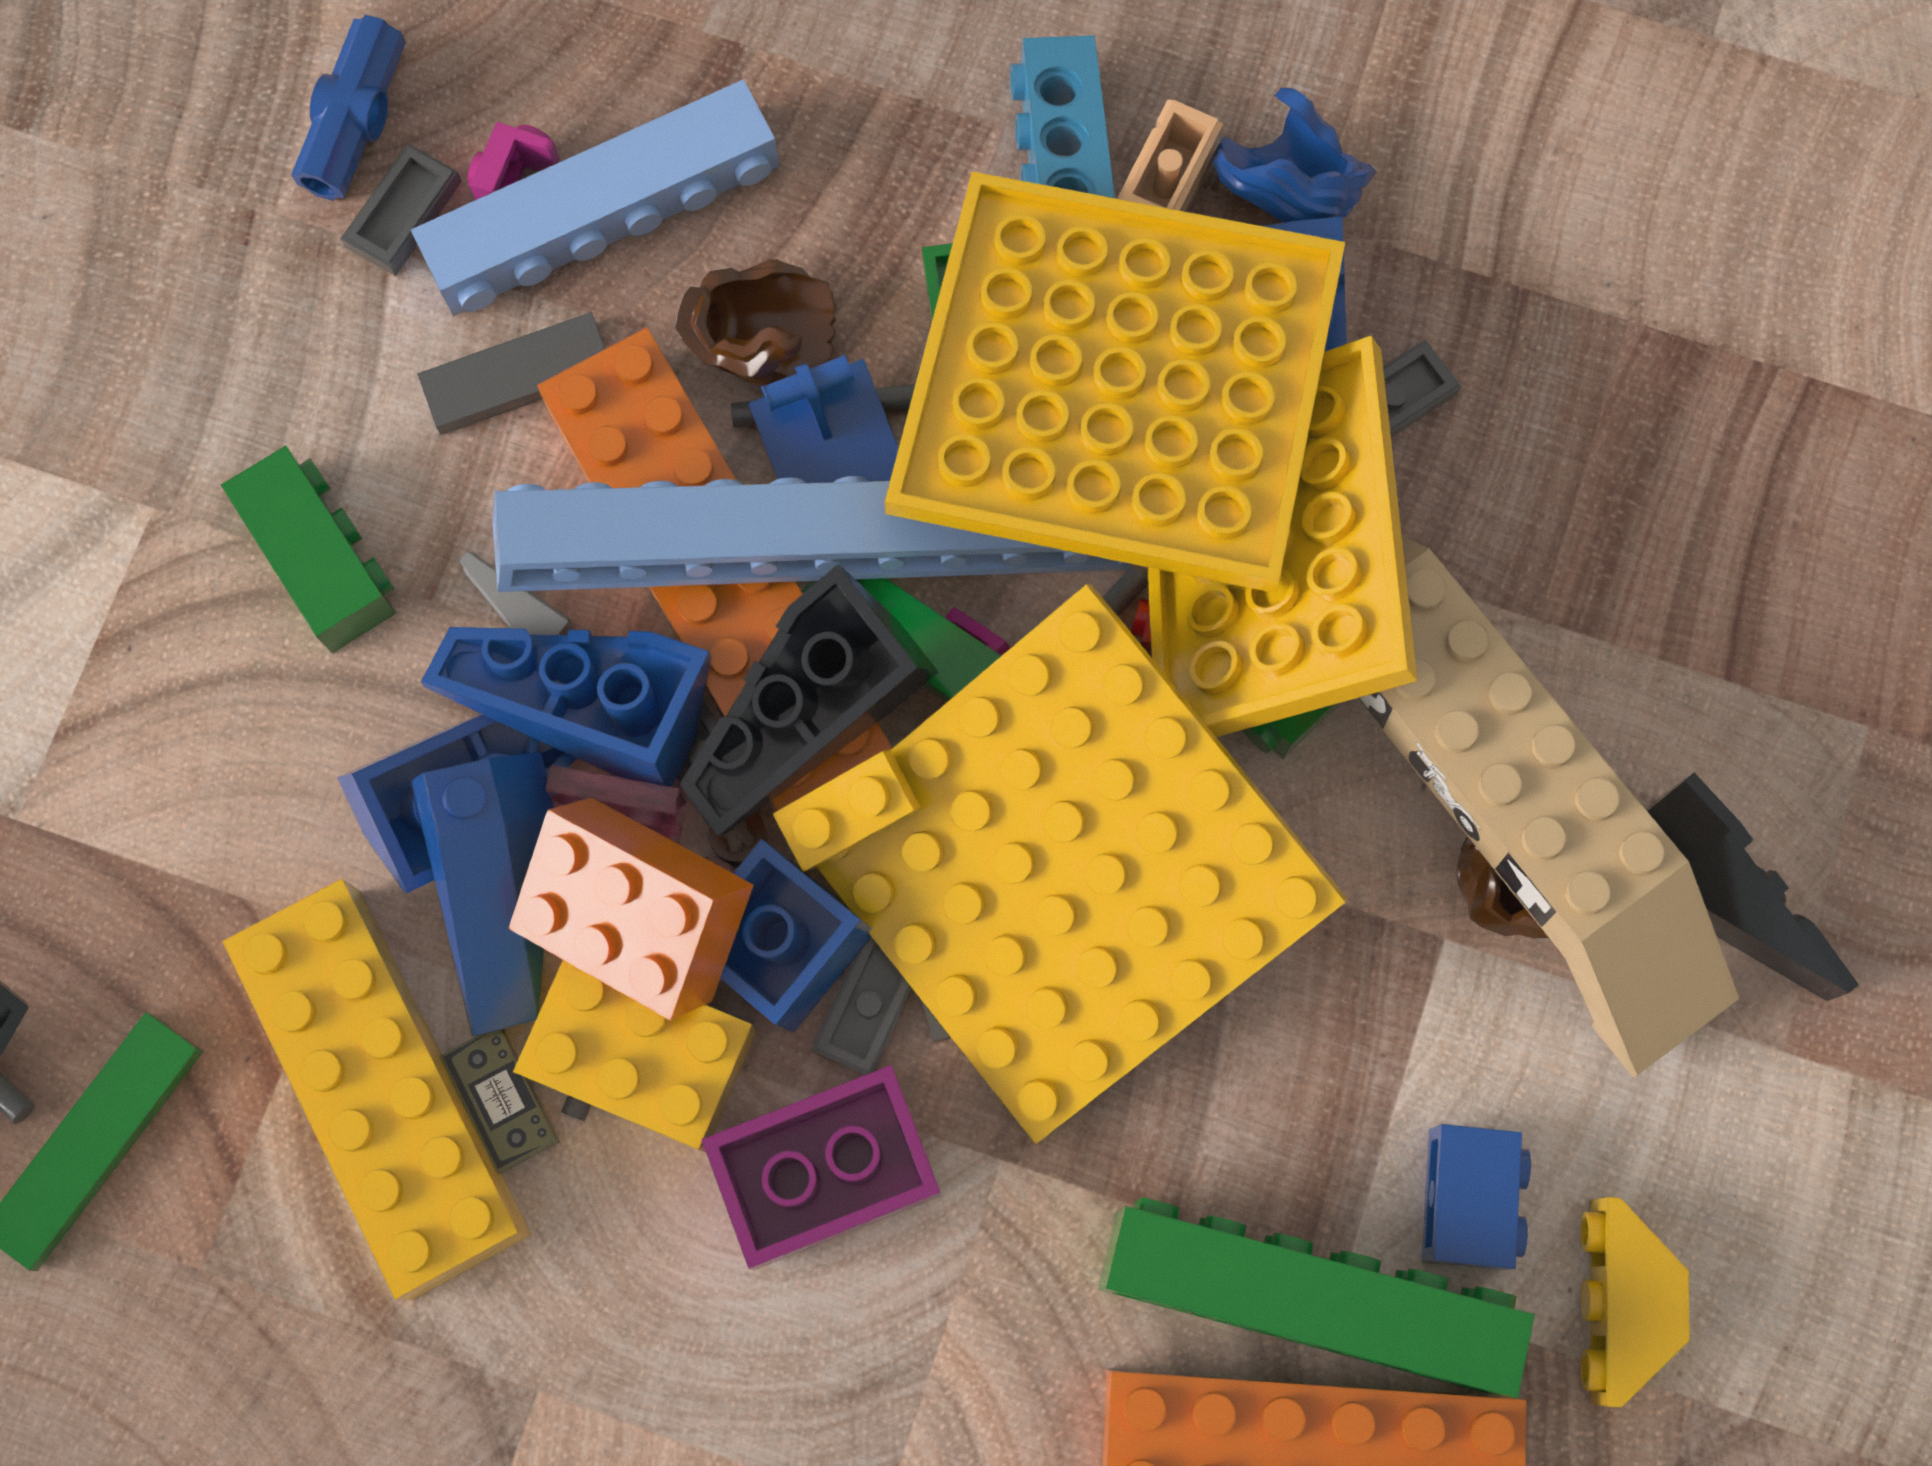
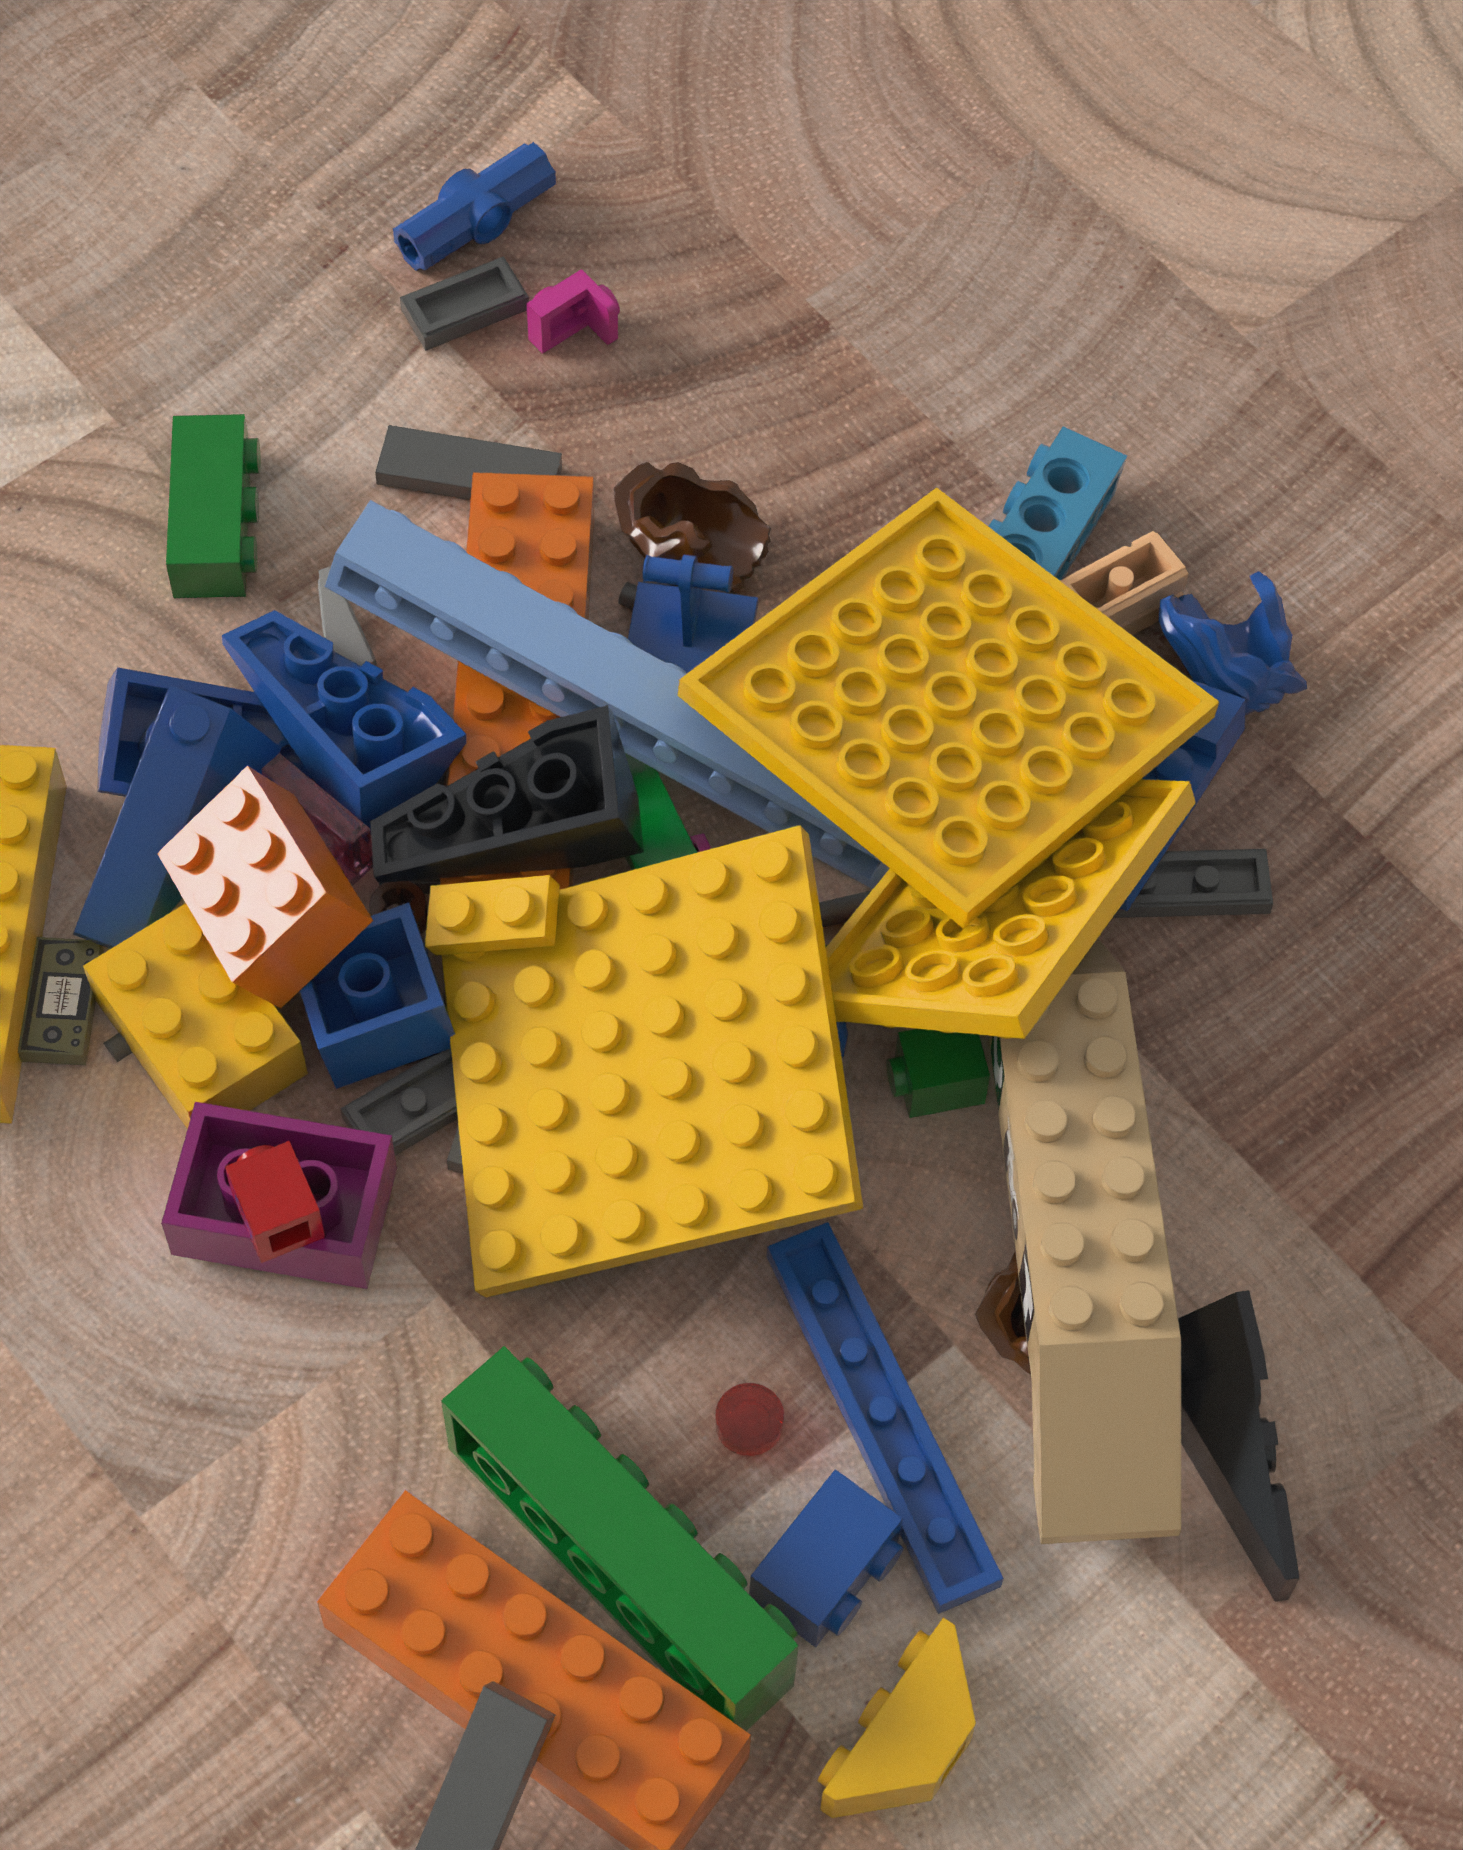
camera: 30 degrees right, 15 degrees down
light blue brick [411,79,780,315] -> none
none -> red brick [225,1141,325,1263]
none -> clear red tile [715,1383,784,1456]
none -> blue plate [766,1222,1004,1614]

